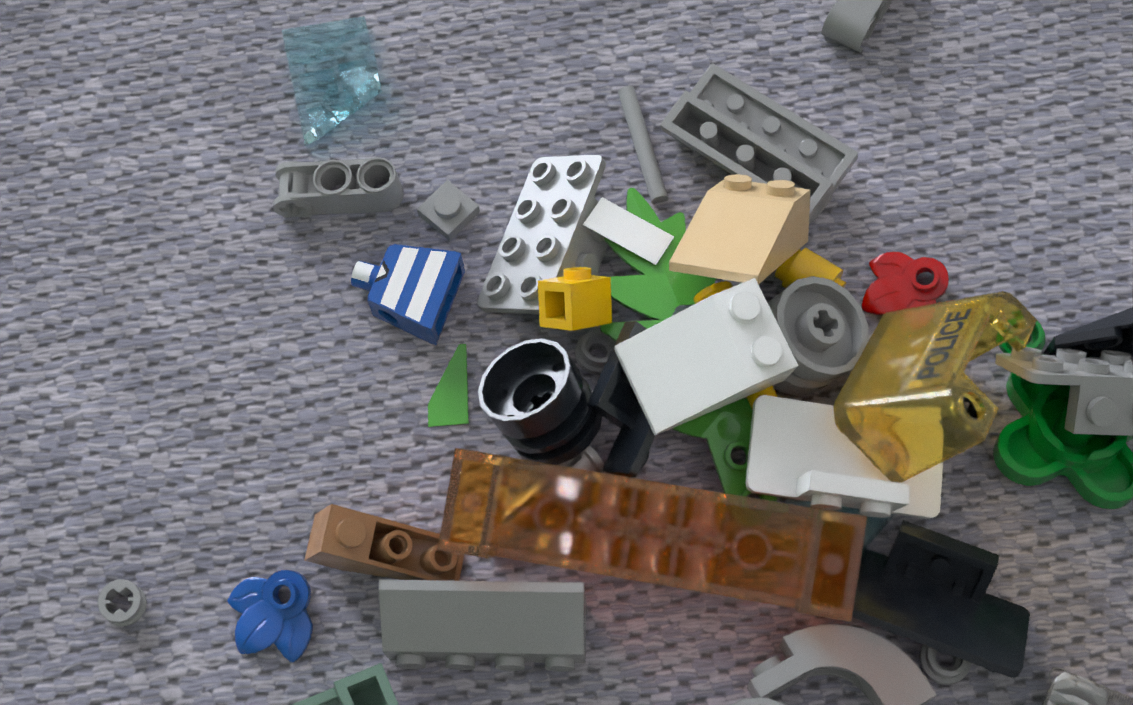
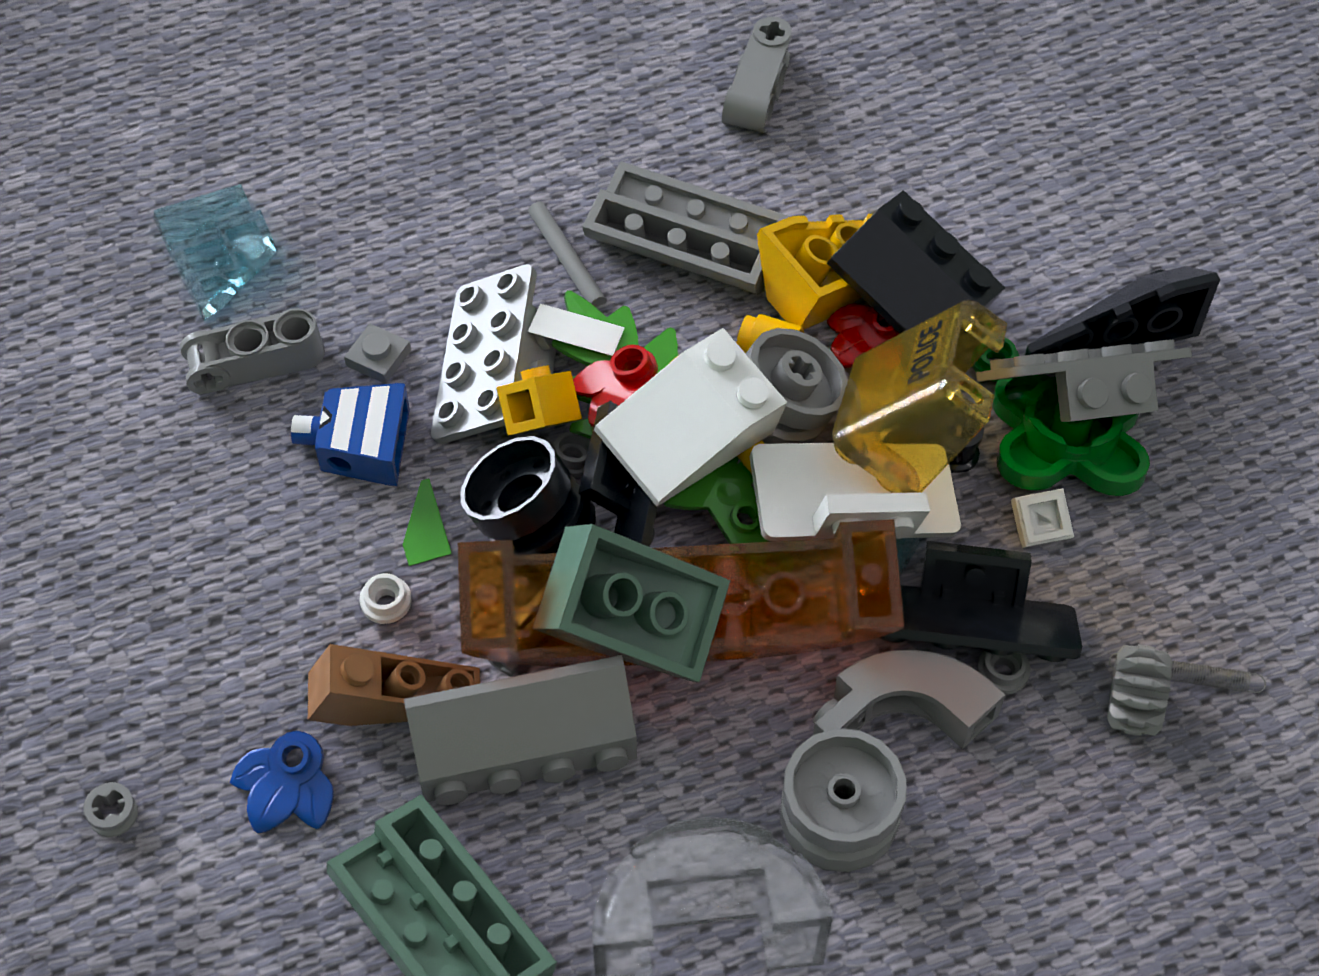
camera: 20 degrees left, 10 degrees down
tan slope [669,174,811,285] -> none
none -> white plate [359,573,412,624]
none -> sand green slope [532,524,731,683]
none -> red plate [573,345,658,427]
none -> yellow wedge [757,214,873,330]
none -> black slope [827,190,1006,362]
none -> white tile [1011,488,1074,548]

